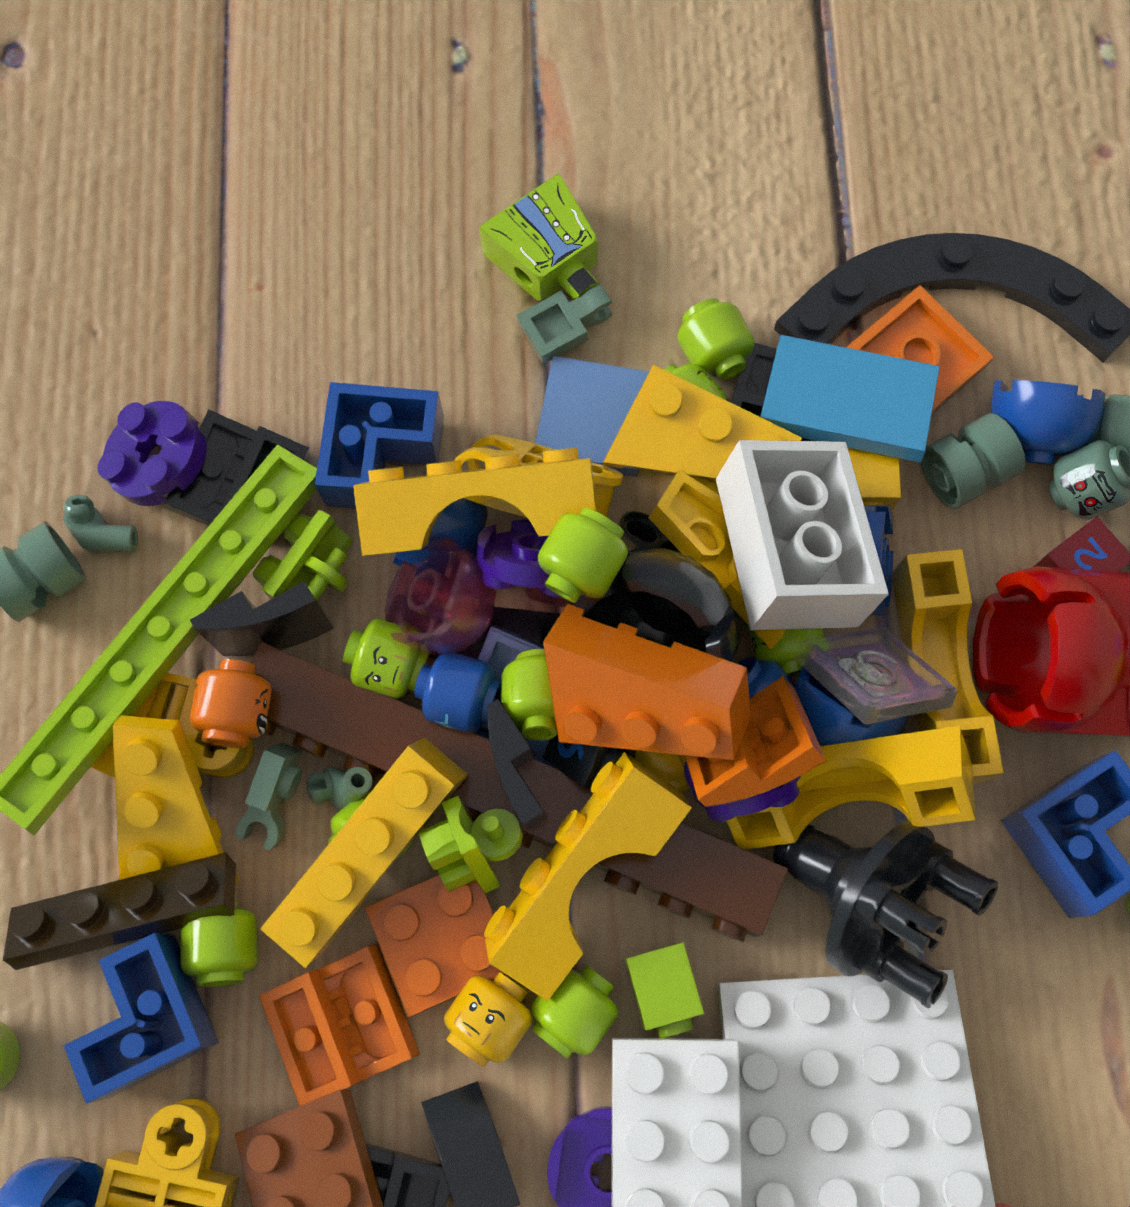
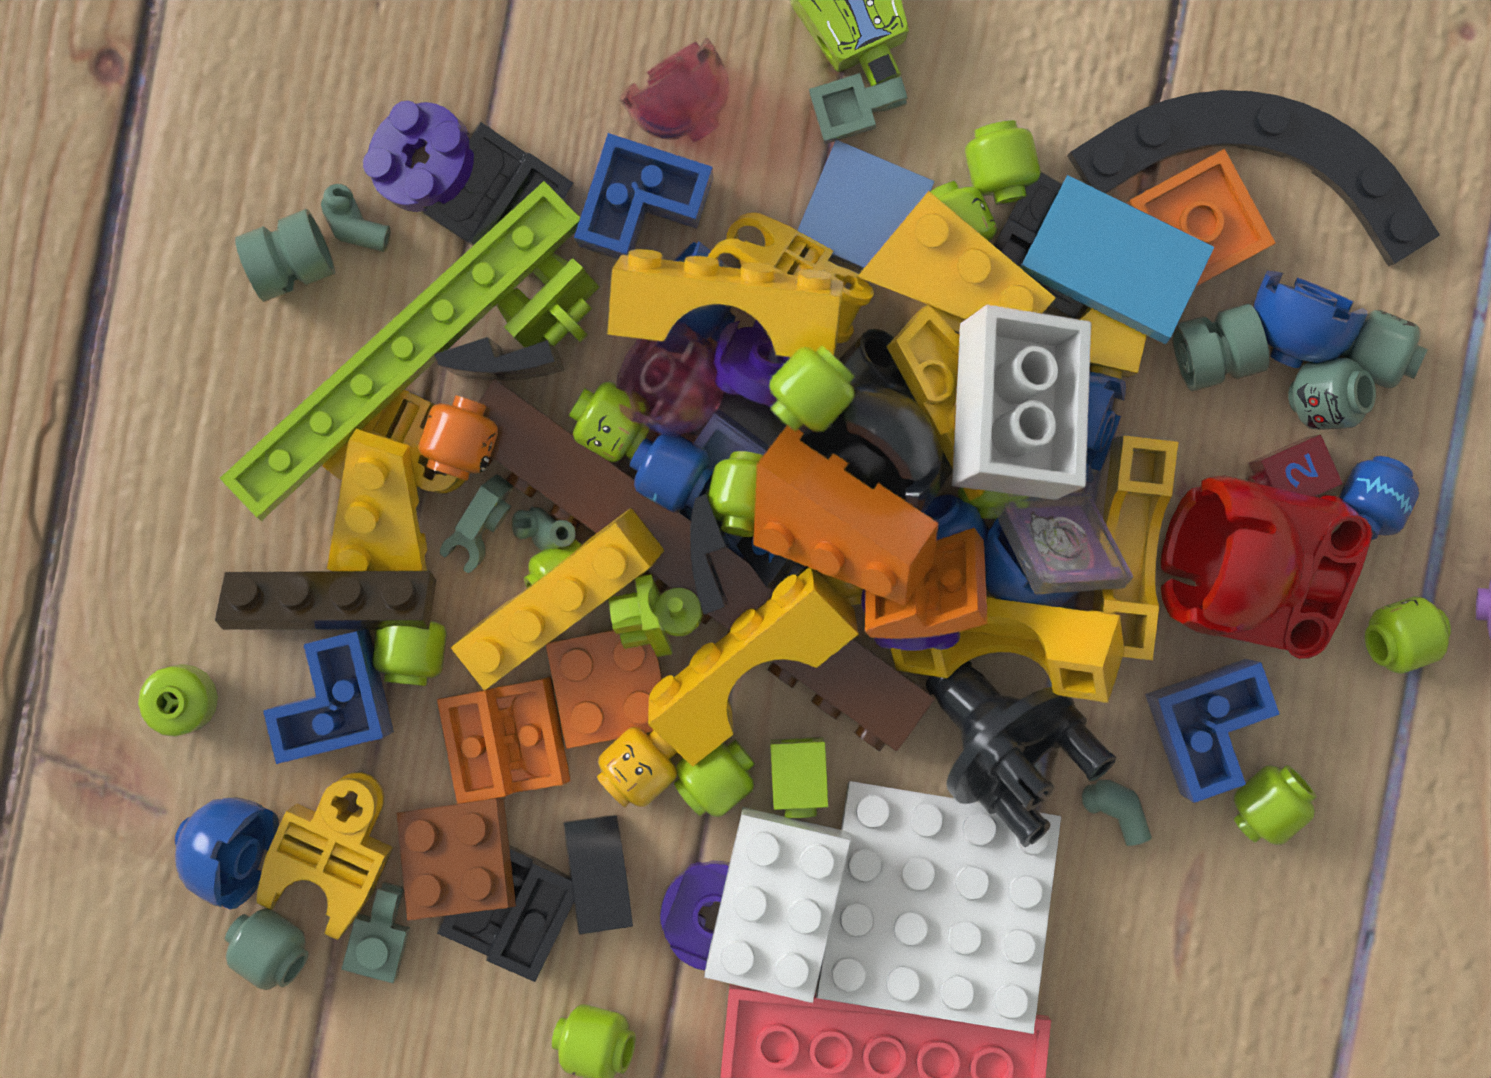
camera: 10 degrees right, 15 degrees up
none -> clear pink cylinder [620,38,730,142]
none -> sand green arm [1082,780,1152,846]

